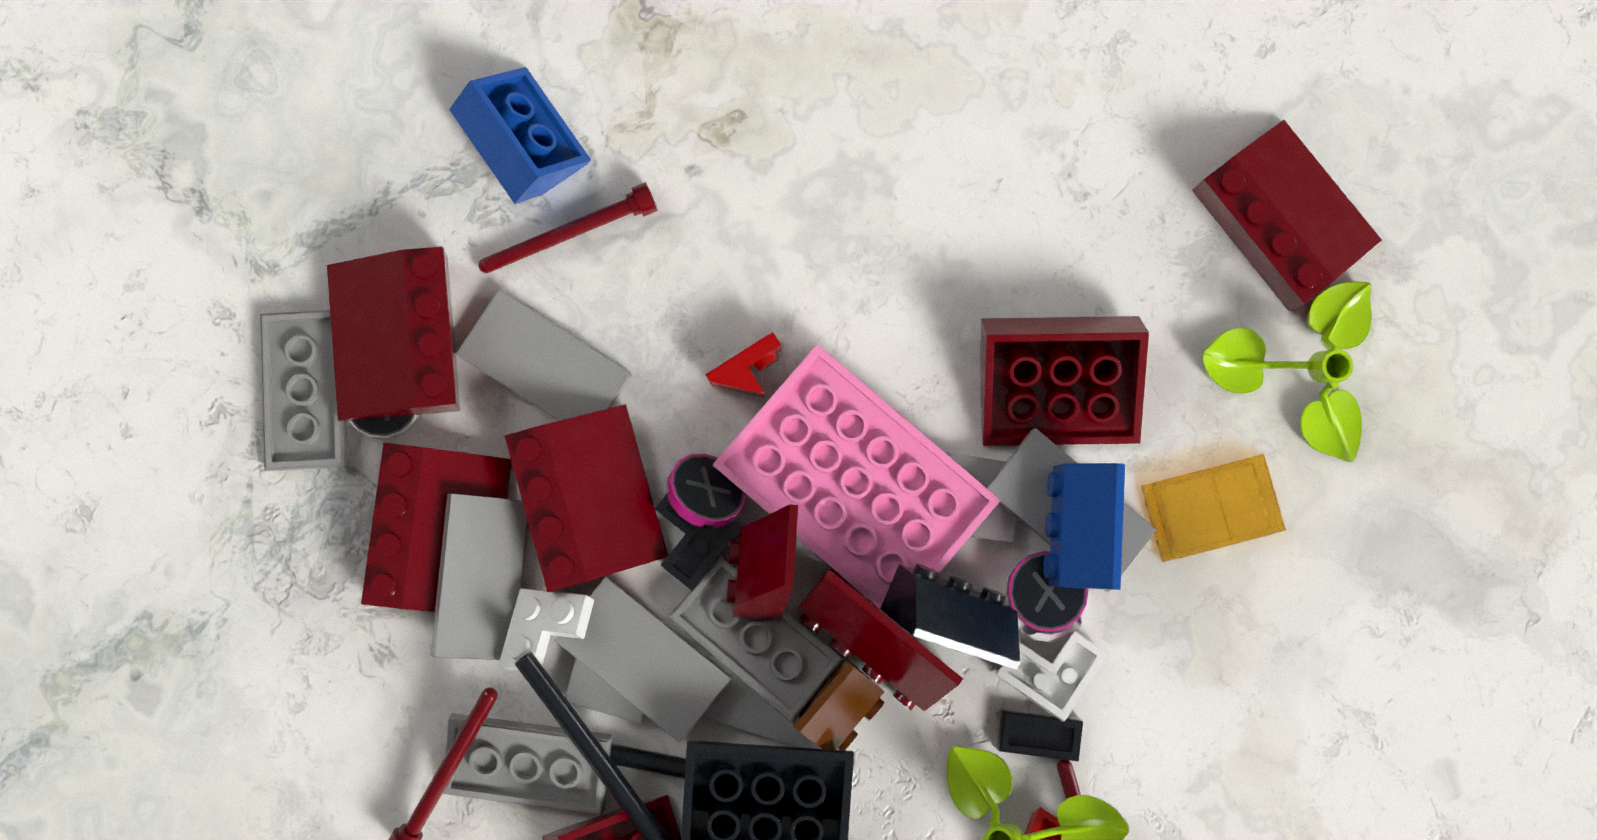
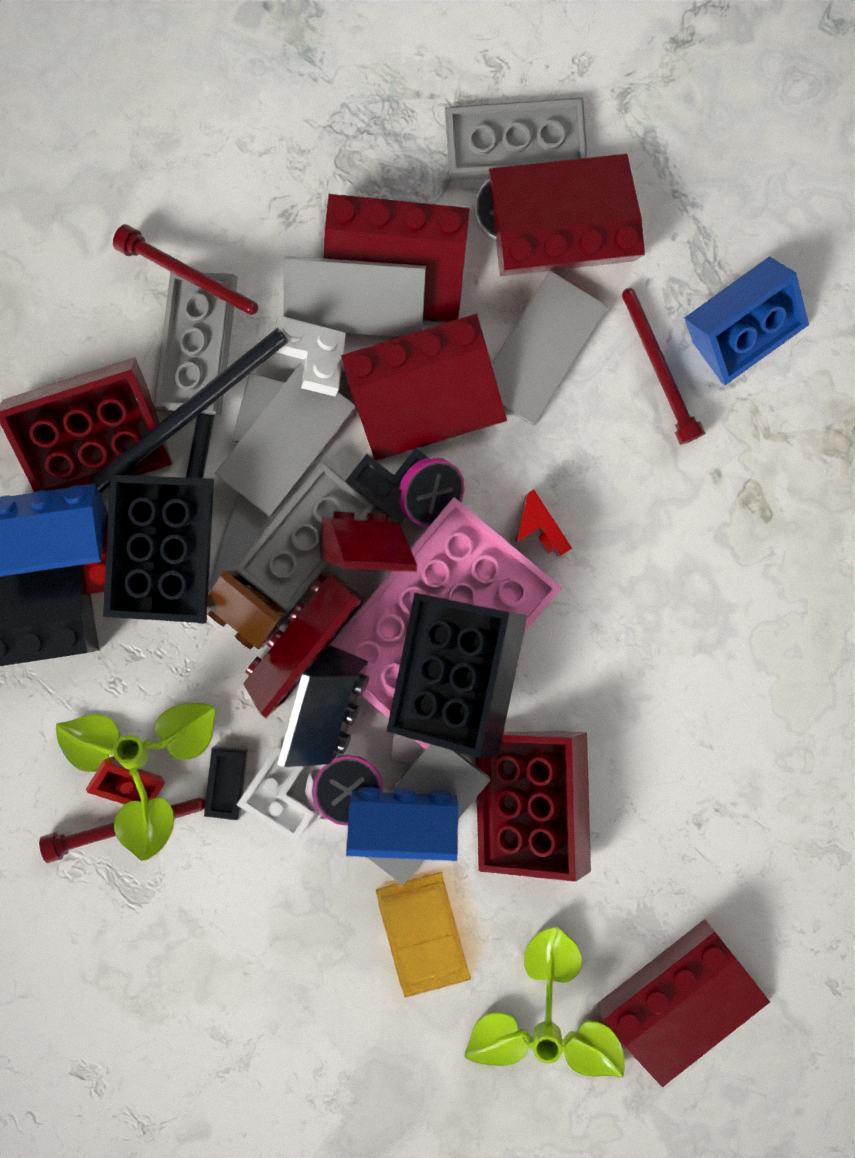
camera: 90 degrees right, 5 degrees up
none -> black slope [386,593,527,758]

